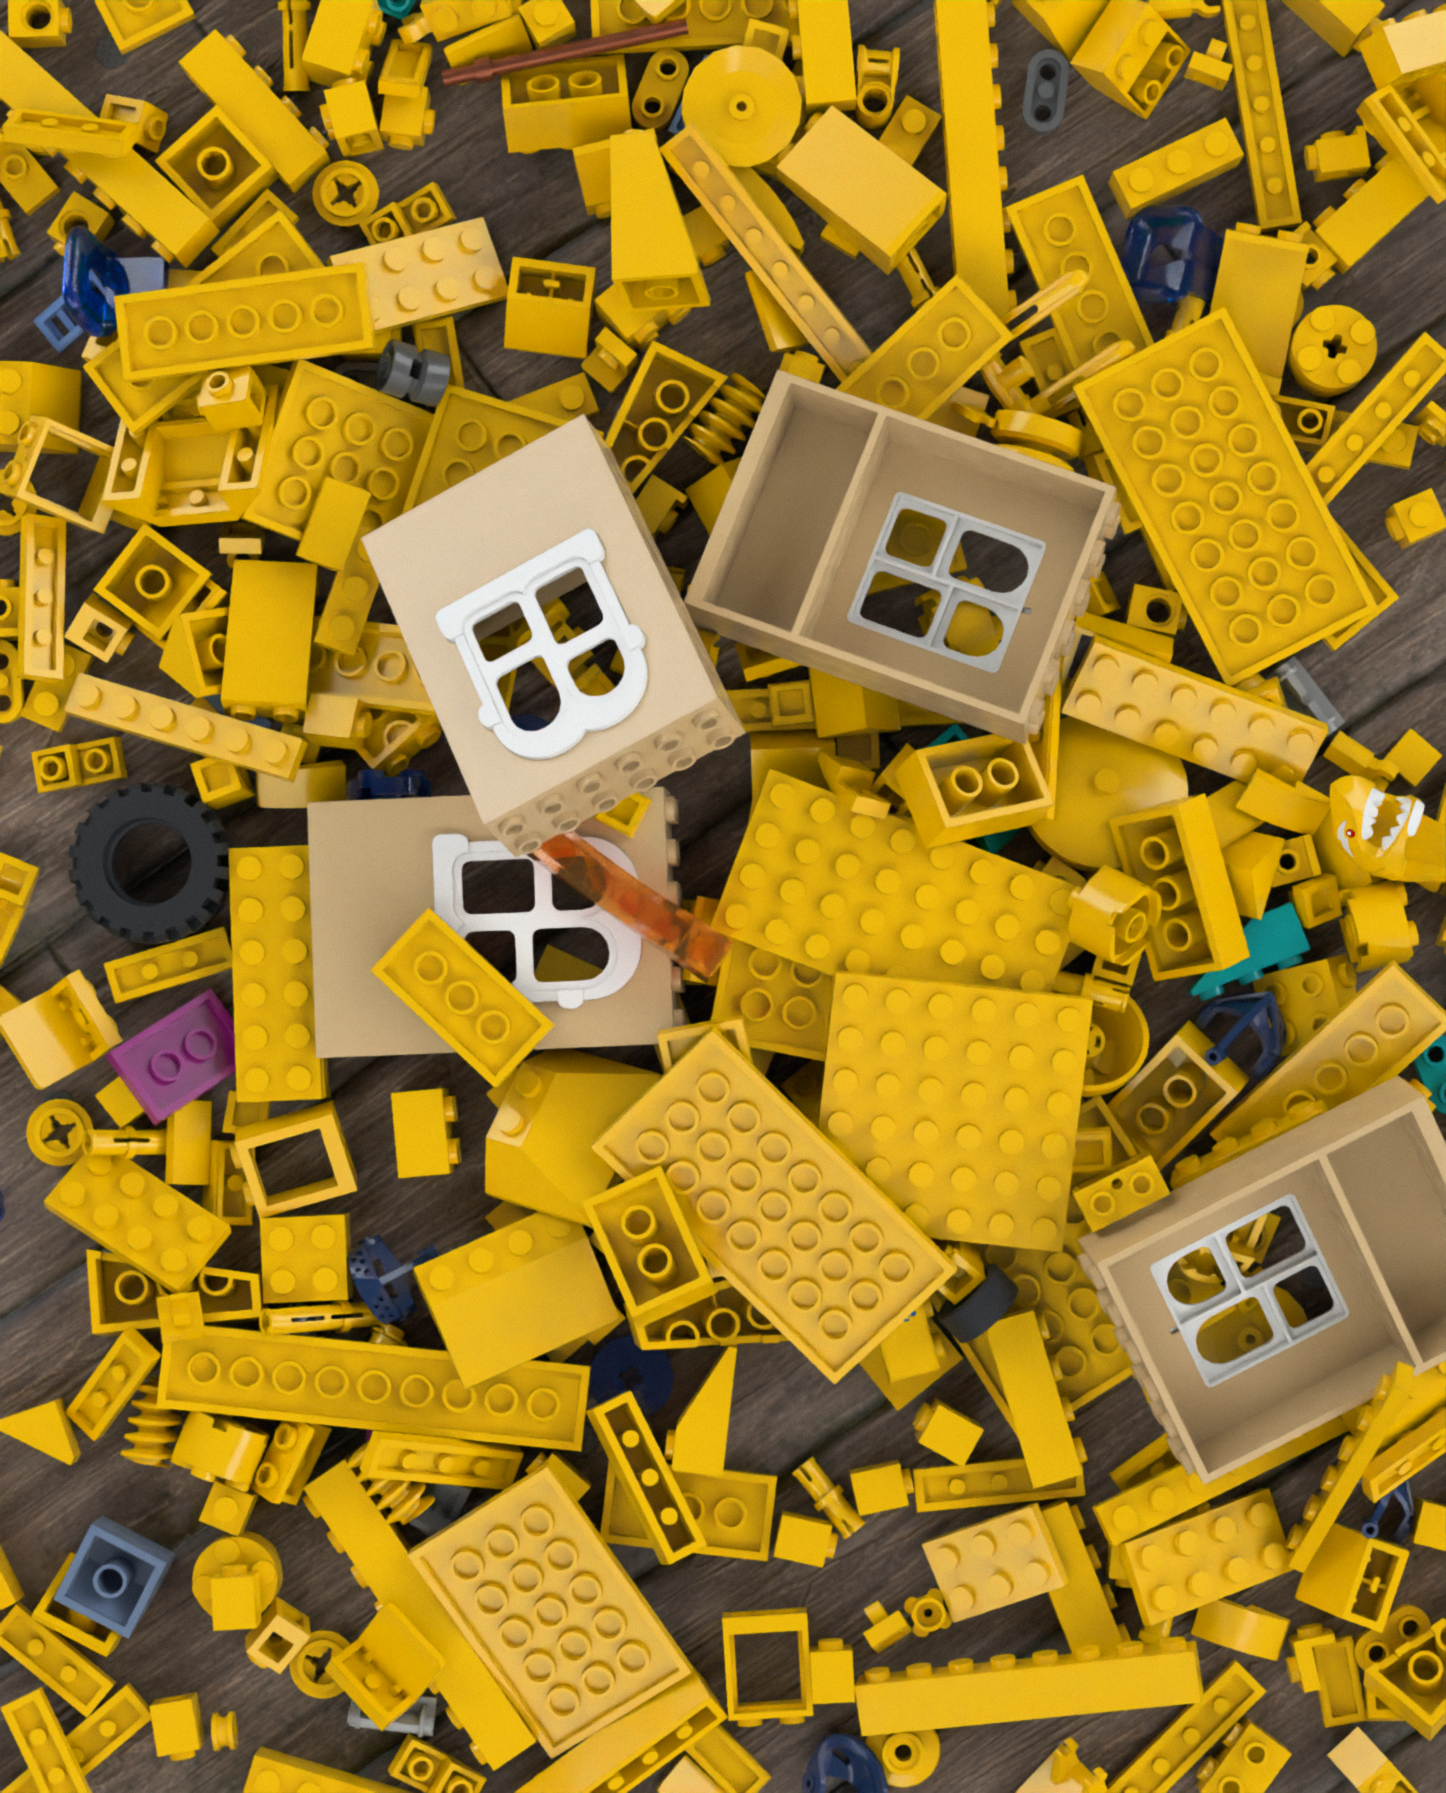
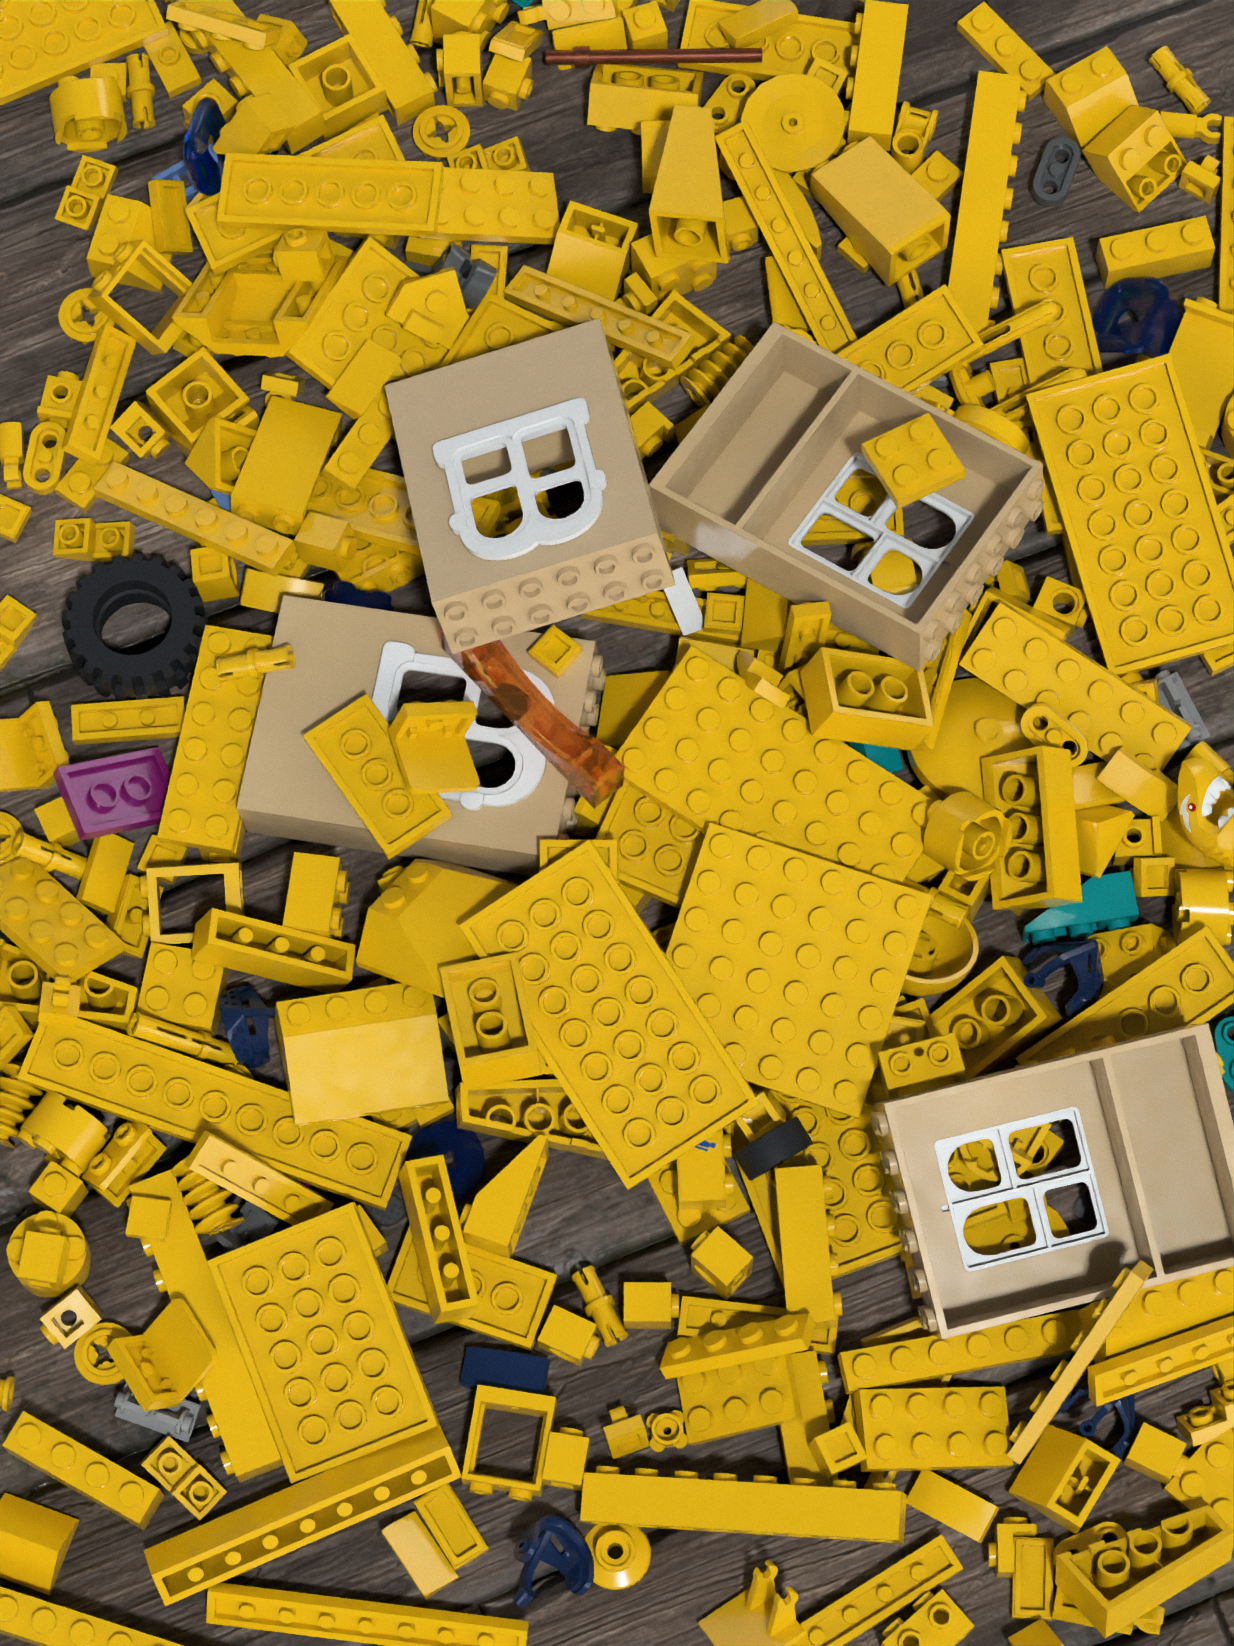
camera: 10 degrees right, 15 degrees down
none -> yellow tile [125,1196,172,1242]
none -> yellow tile [148,179,193,255]
none -> yellow brick [191,908,356,994]
none -> yellow slope [212,93,296,155]
none -> yellow pin [216,645,296,682]
none -> yellow plate [385,266,468,349]
none -> yellow bracket [388,700,480,794]
none -> dark blue slope [460,1346,550,1395]
none -> yellow plate [503,265,697,371]
none -> yellow tile [595,670,671,750]
none -> yellow plate [659,1312,816,1379]
none -> white sticker [664,568,704,636]
none -> yellow plate [778,601,832,684]
none -> yellow panel [808,1421,868,1481]
none -> yellow plate [861,413,966,509]
none -> yellow plate [1021,703,1089,768]

